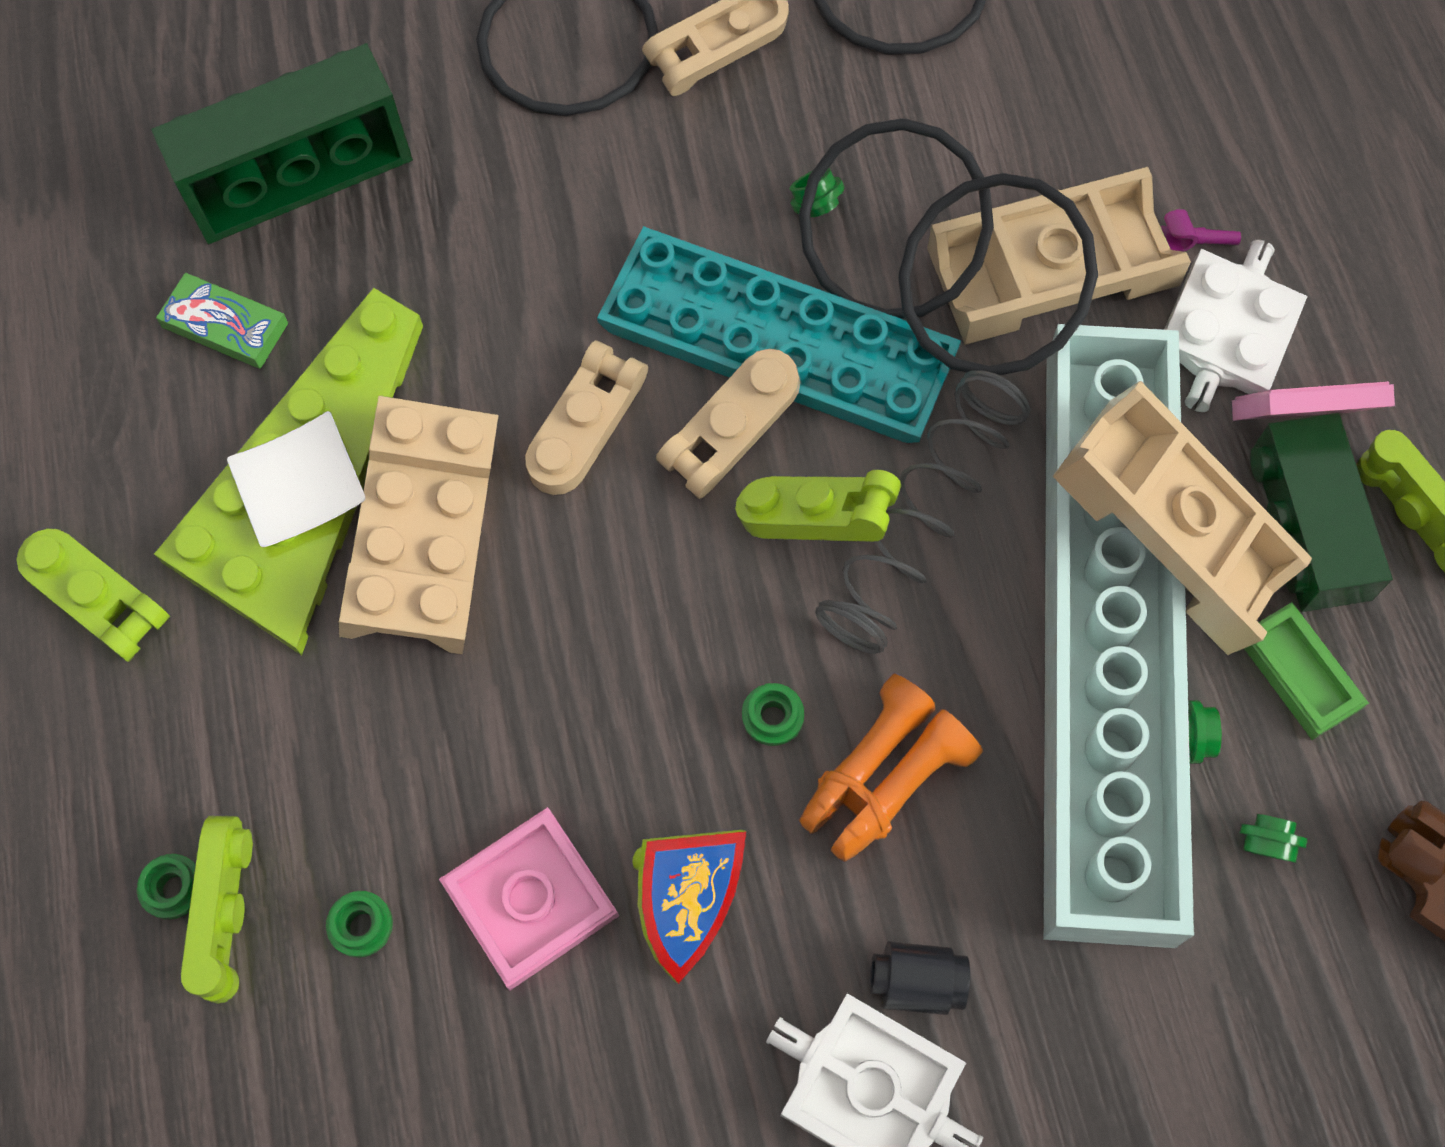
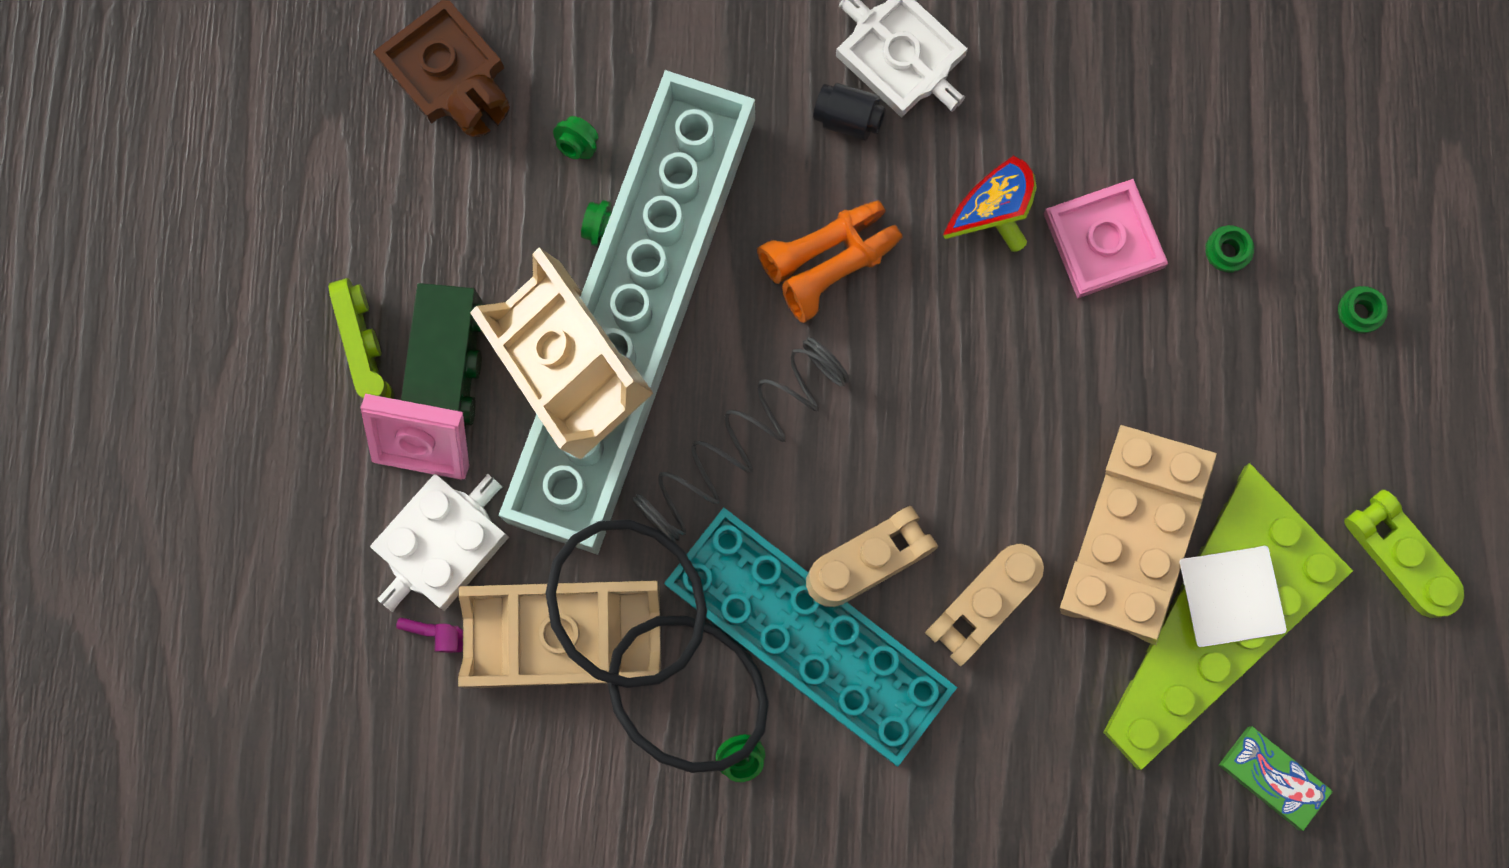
camera: 165 degrees left, 10 degrees up
lime plate [181,816,253,1004] -> none
lime plate [735,470,901,542] -> none
green plate [742,683,804,746] -> none
bright green tile [1244,602,1369,740] -> none

